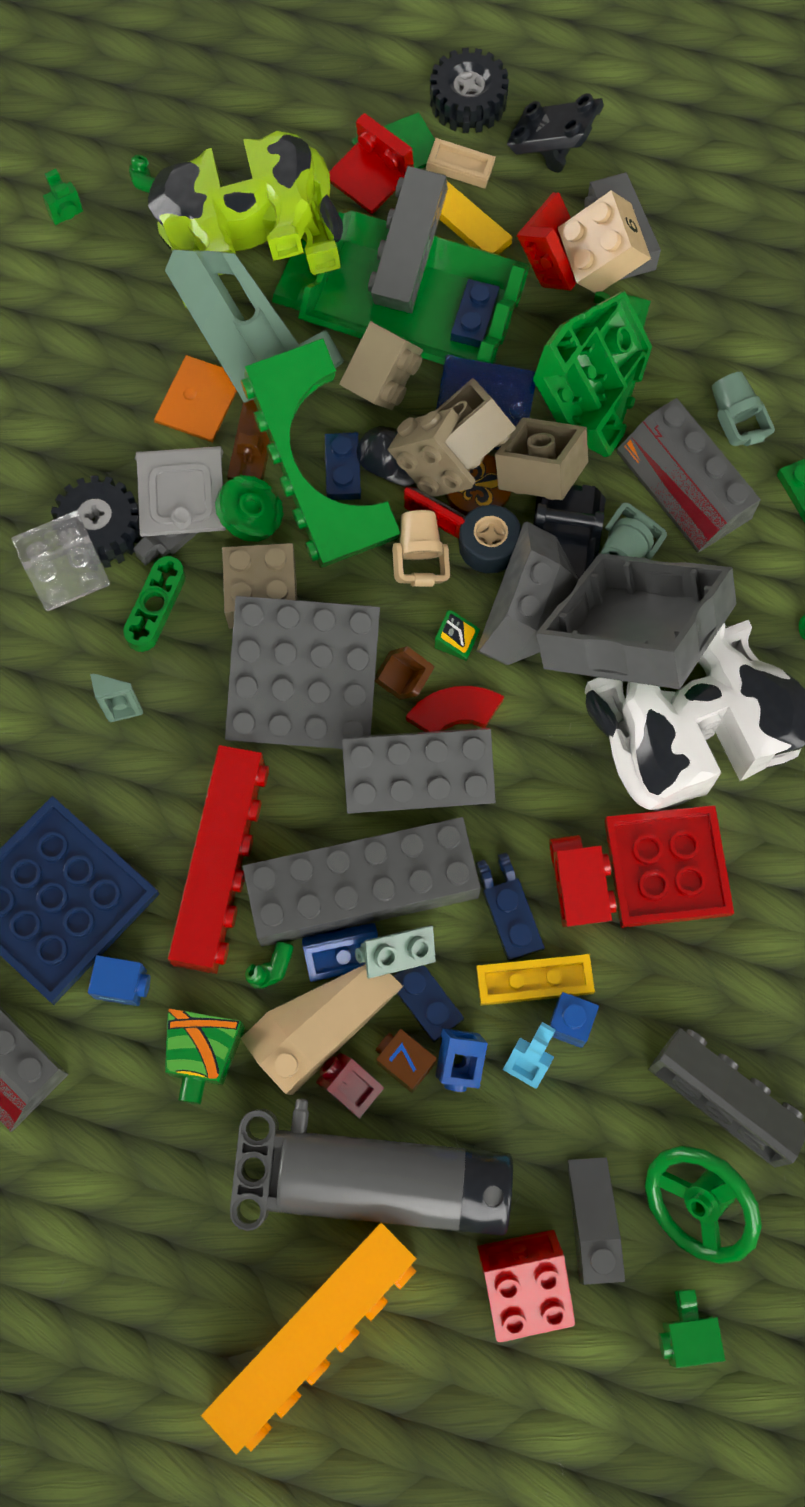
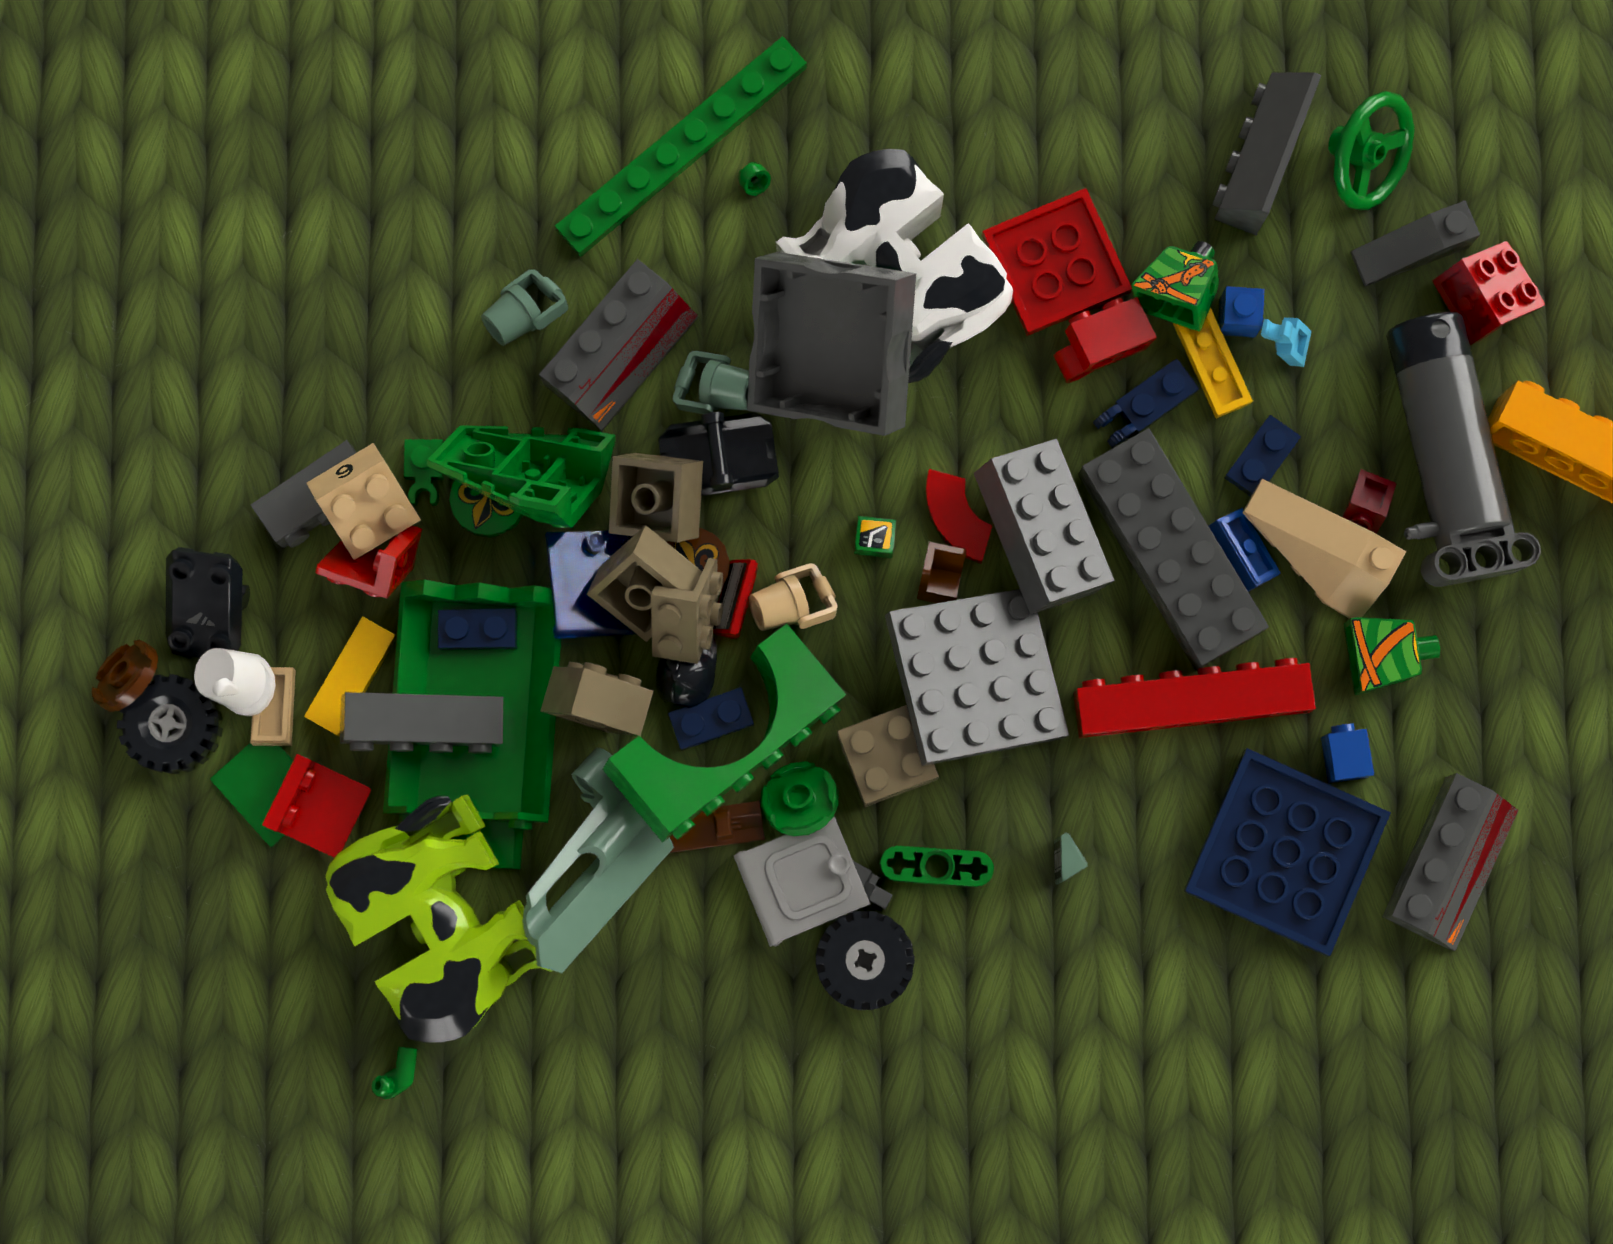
camera: 105 degrees left, 10 degrees up
clear bracket [12,511,110,611] -> none
green plate [42,168,83,226] -> none
orange piece [154,355,237,443] -> none
green arm [245,941,294,989] -> none
hinge [355,925,436,978] -> none
reddish brown brick [375,1029,437,1093] -> none
blue brick [435,1028,488,1092] -> none
black wheel [459,505,521,574] -> none
dark grey wedge [476,522,579,665] -> none
green brick [658,1289,726,1368] -> none
none -> reddish brown tile [91,639,159,712]
none -> white hat [194,648,276,716]
none -> torso [1132,241,1219,332]

